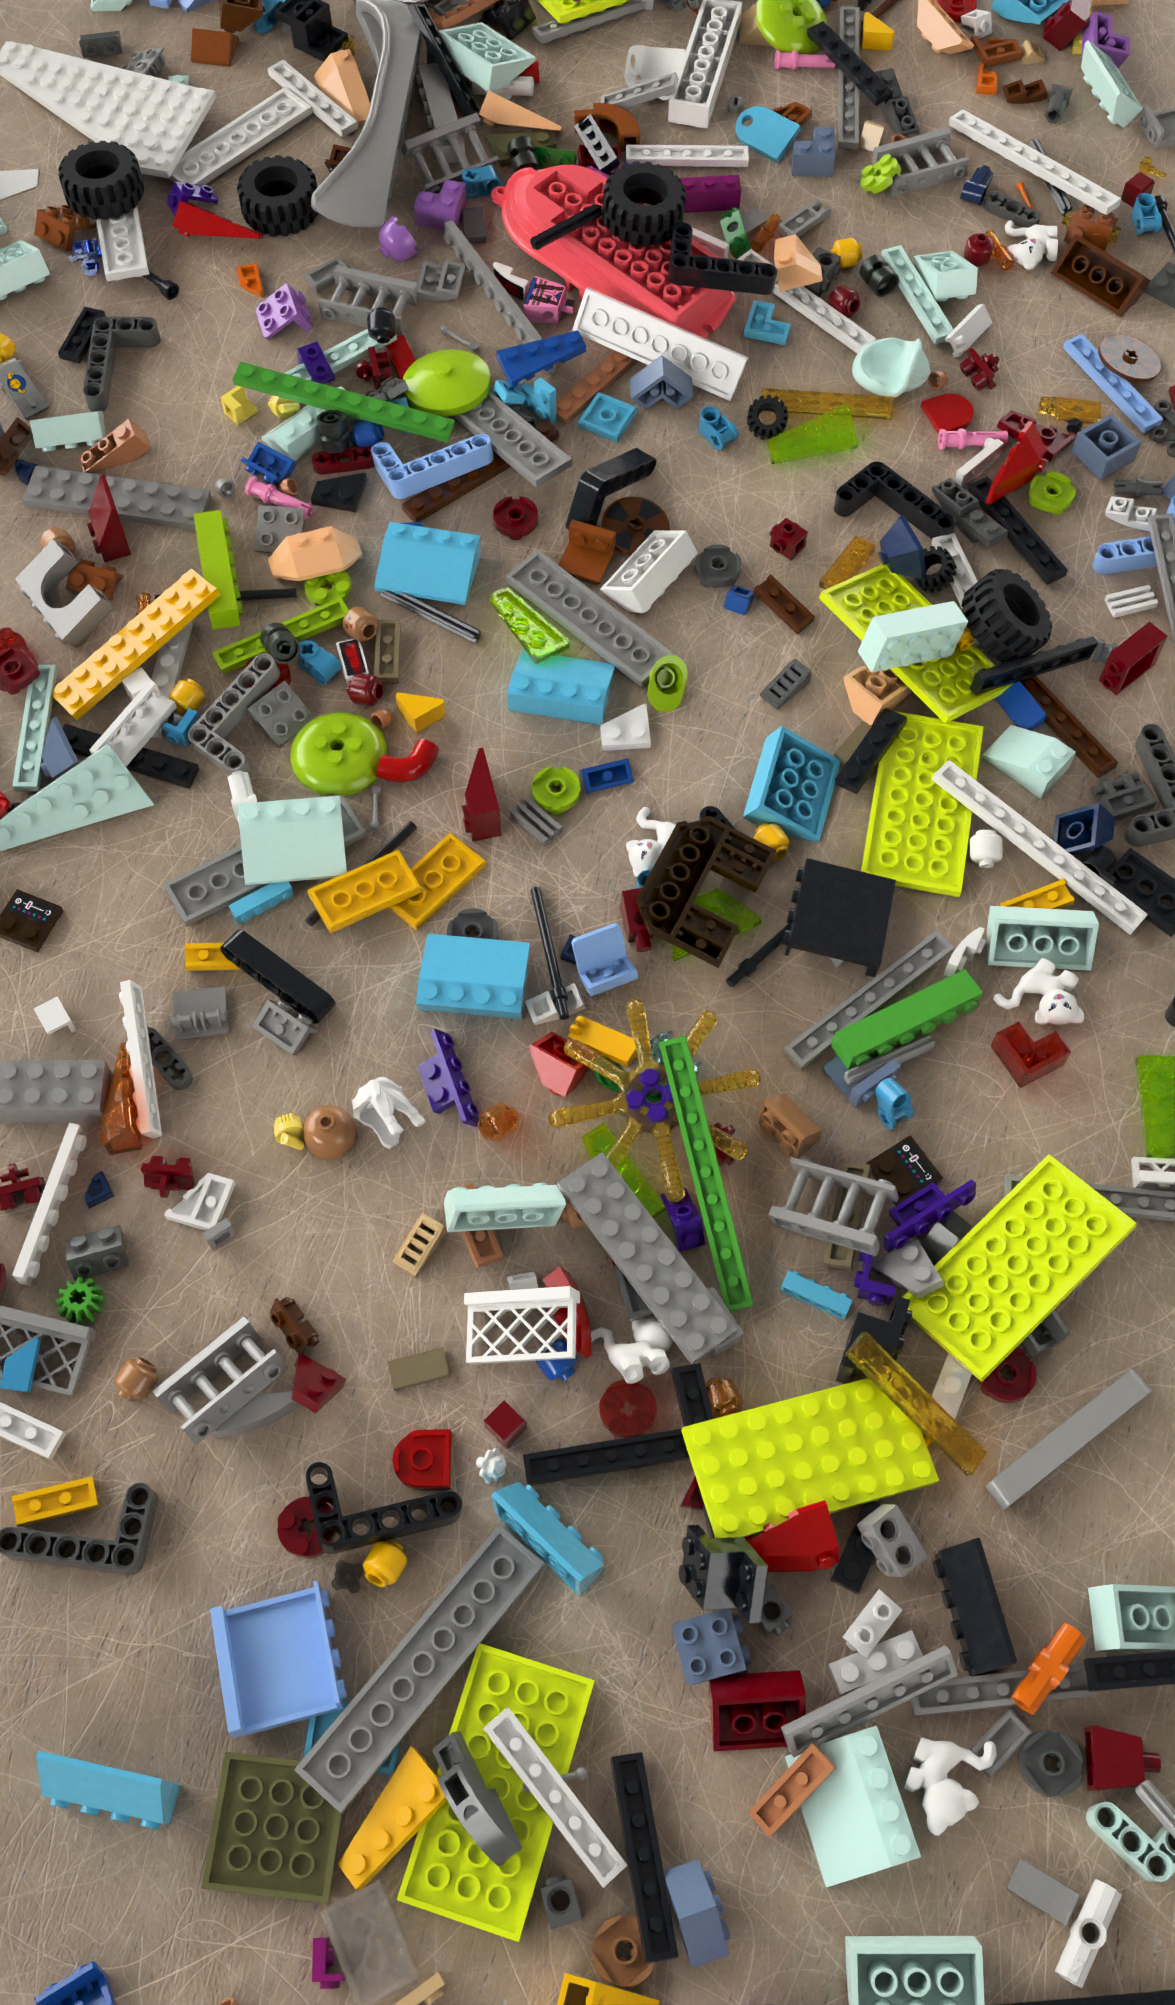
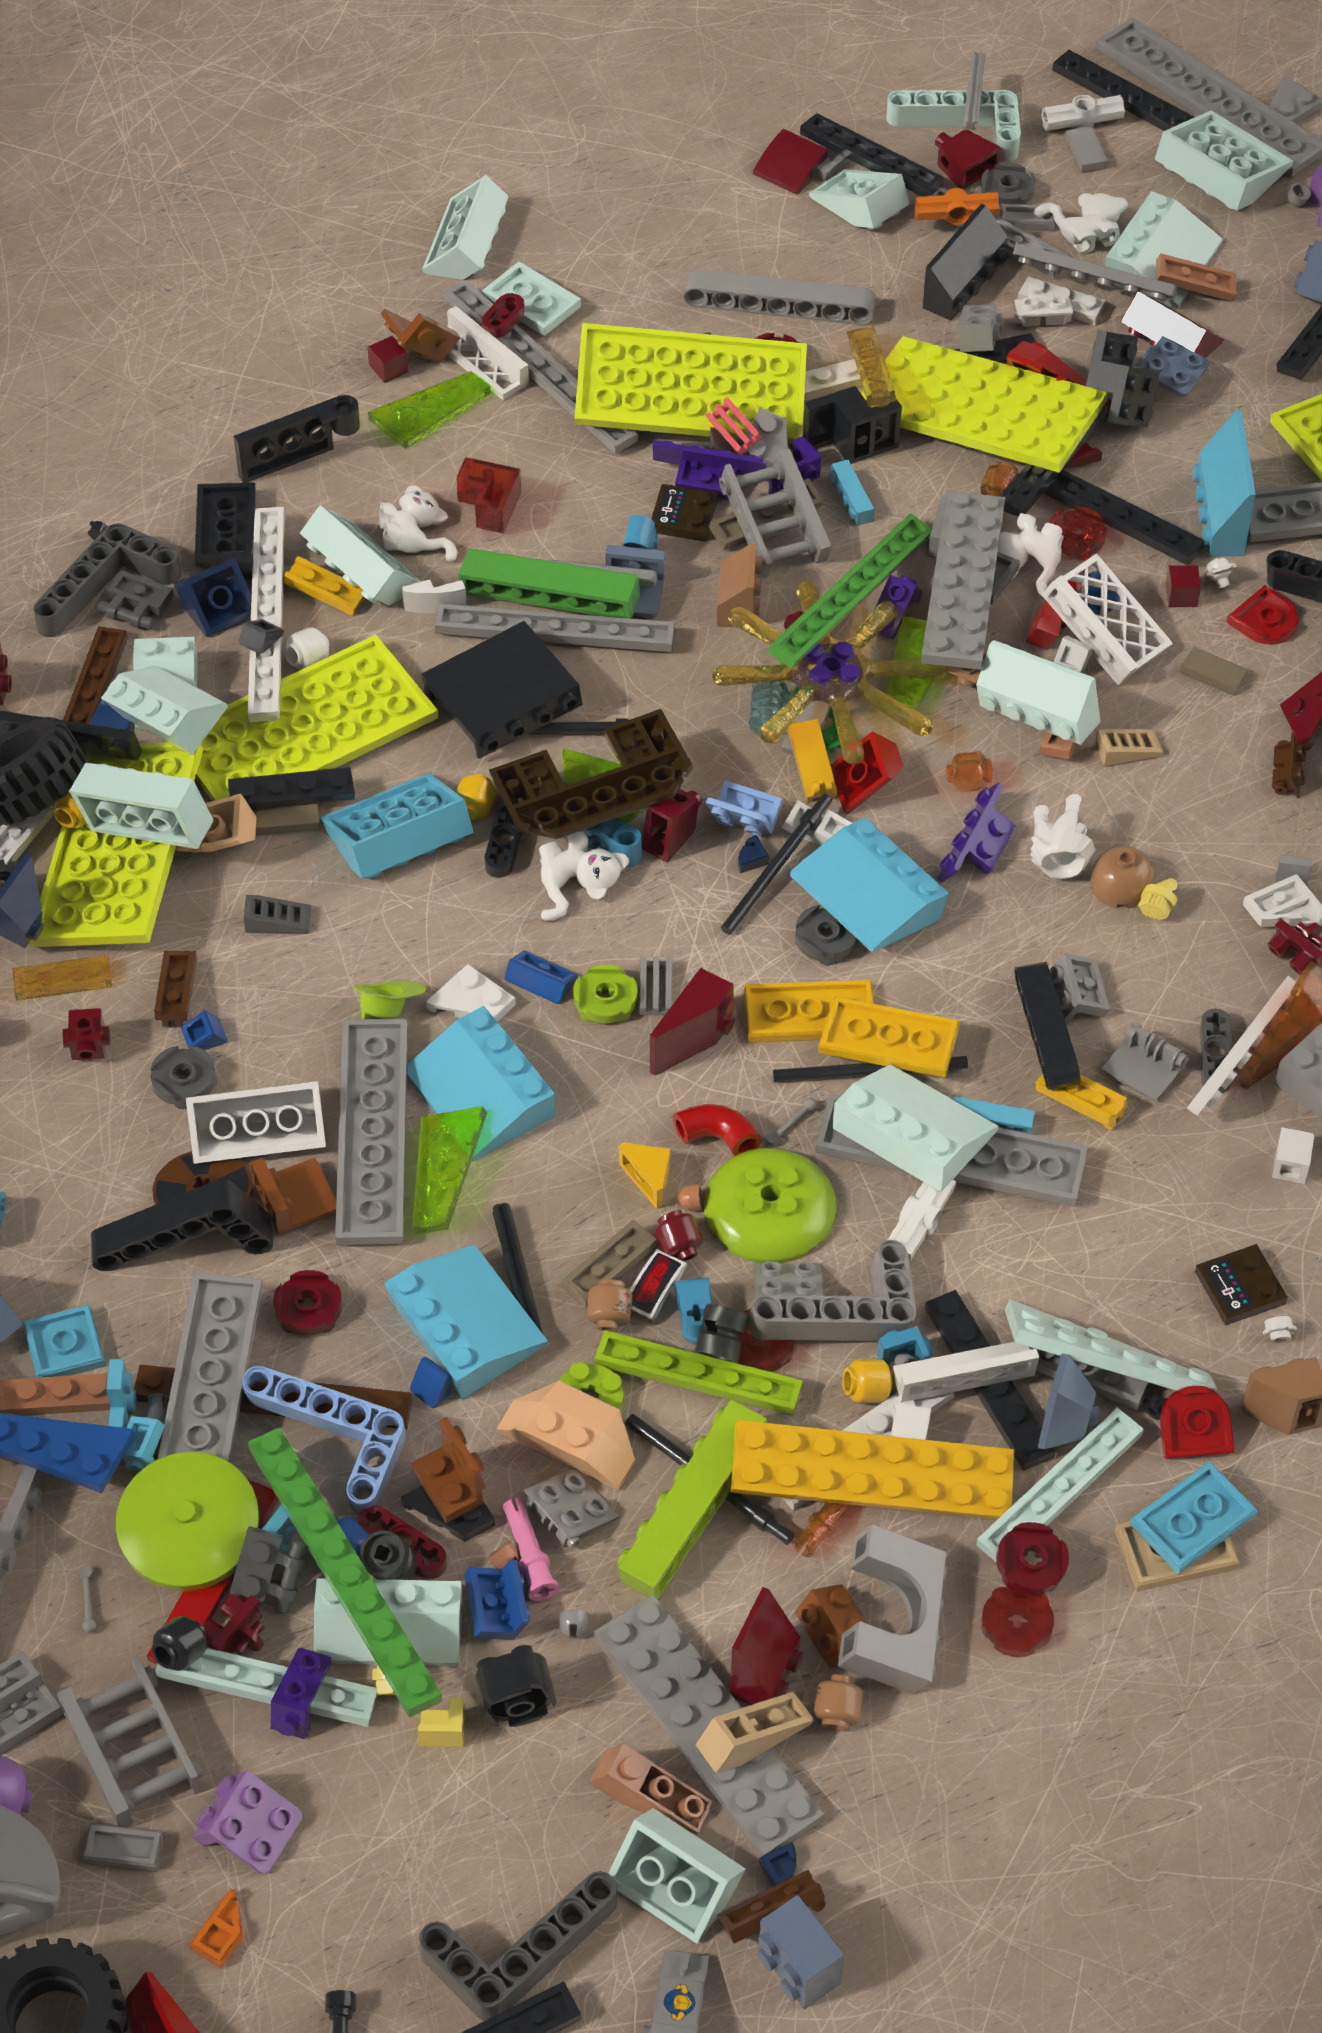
camera: 135 degrees left, 10 degrees down
none -> light aqua slope [101,666,228,755]
none -> black slope [239,619,284,654]
none -> dark orange bracket [411,1417,485,1523]
none -> black brick [475,1645,557,1727]
none -> tan slope [696,1692,814,1774]
none -> coral tile [705,397,762,455]

